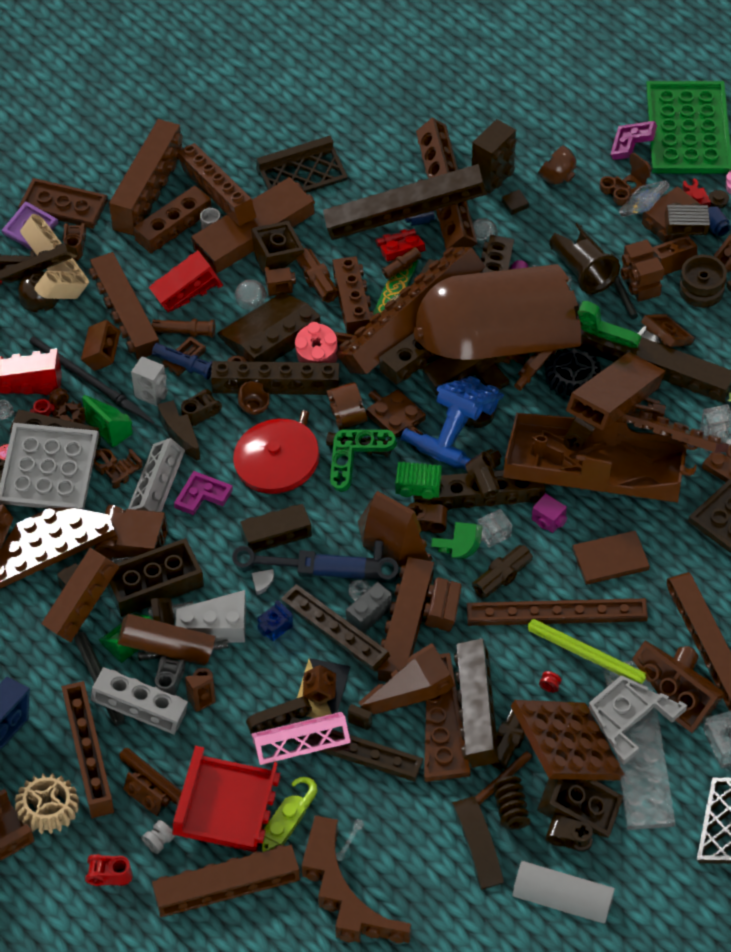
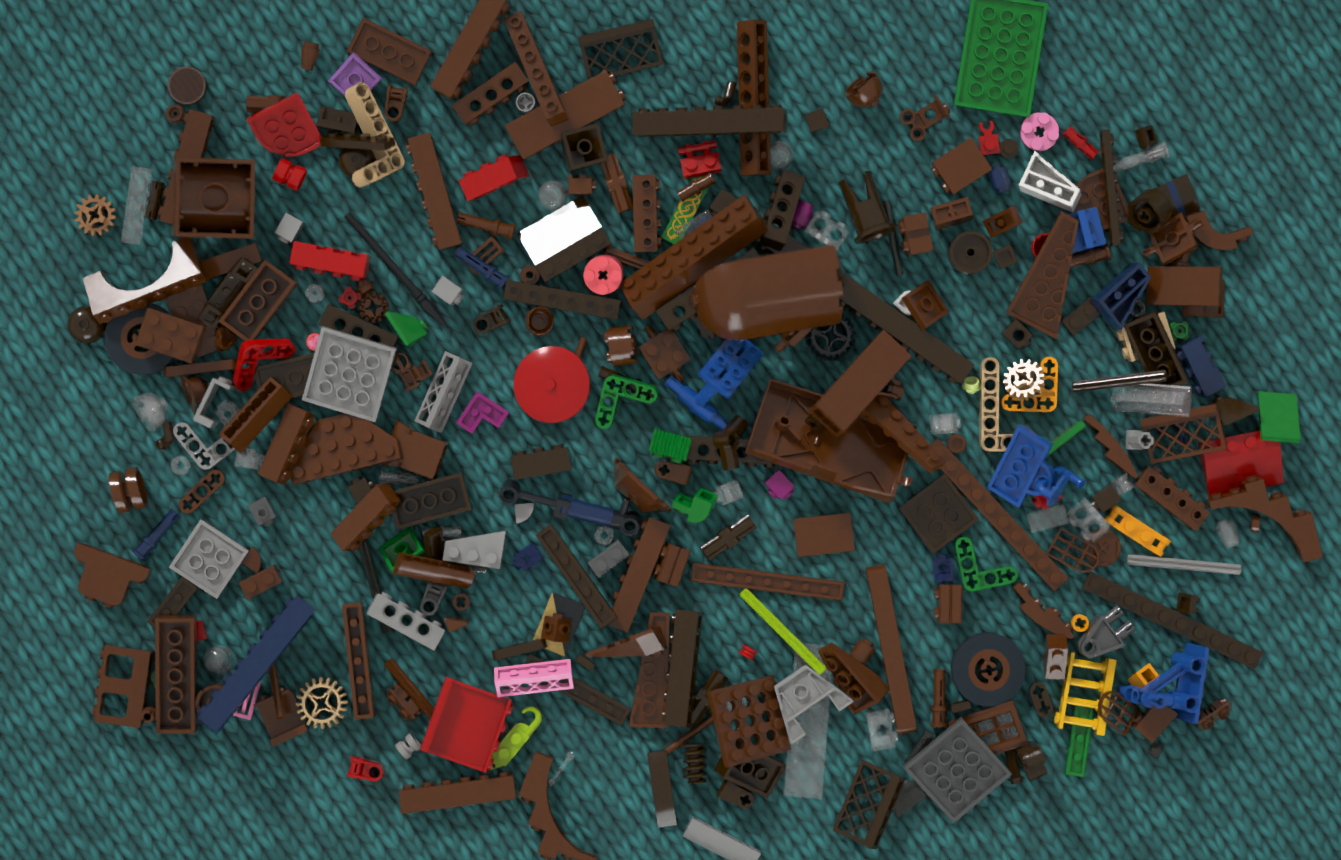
camera: 10 degrees right, 35 degrees up
reddish brown brick [81,320,121,371] -> none
dark brown slope [157,400,200,461] -> none
dark brown brick [472,119,517,194] -> none
green beam [578,301,642,348] -> none
magenta plate [610,121,657,160] -> none
clear tile [619,180,670,217] -> none
dark brown brick [665,203,710,236] -> none

